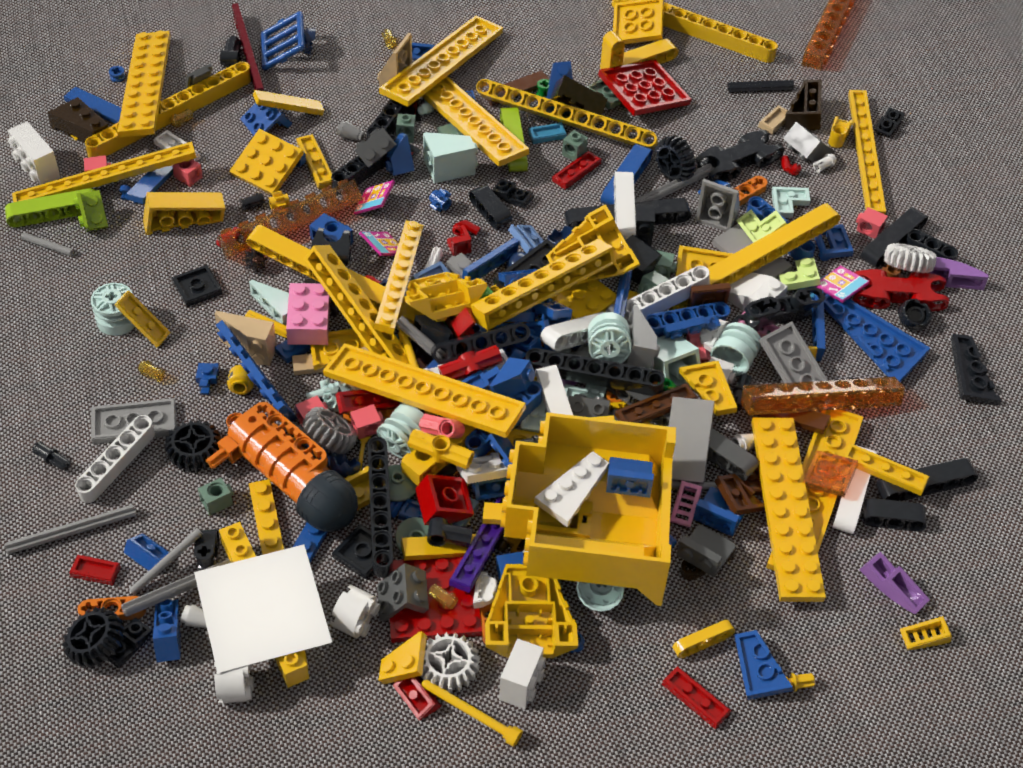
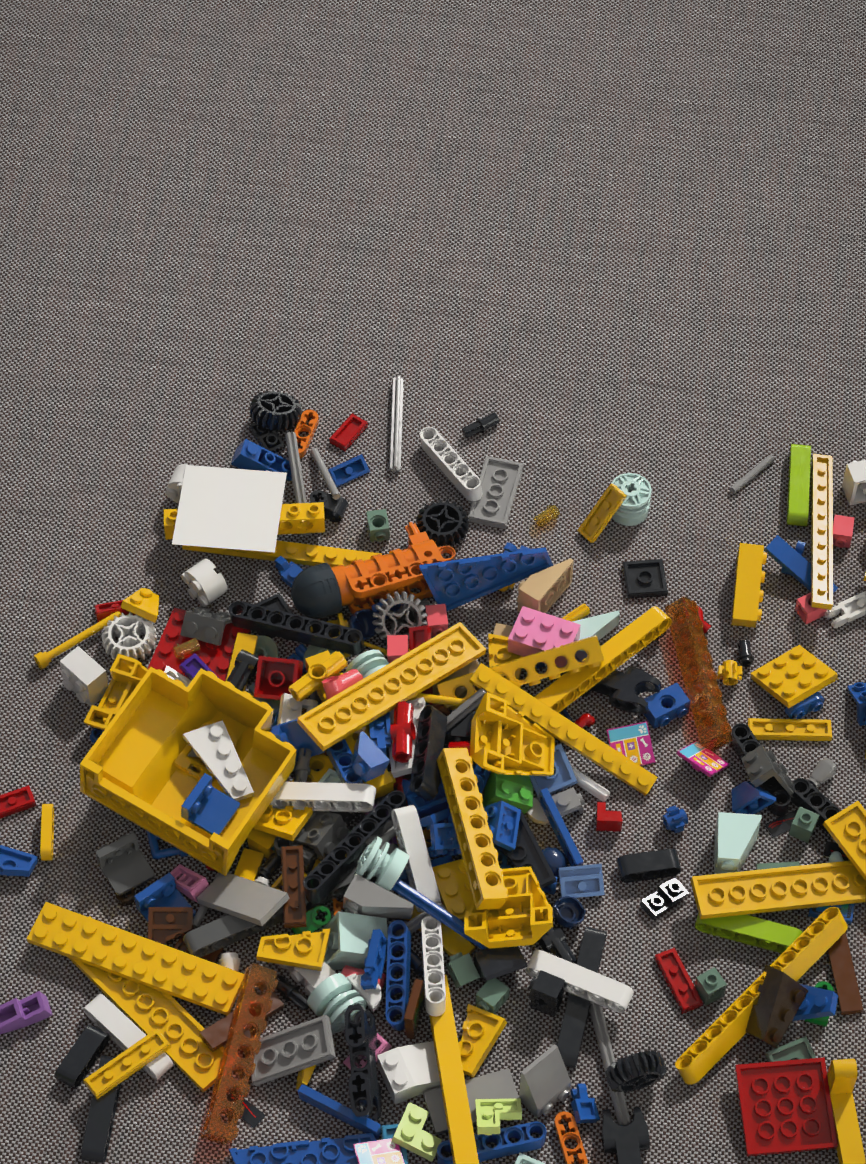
camera: 115 degrees right, 5 degrees up
lime bracket [74,190,108,232] -> none
red arm [452,220,481,236] -> none
dark azure tile [528,122,567,144] -> none
blue beam [600,144,653,205] -> none
clear orange plate [803,450,858,497] -> none

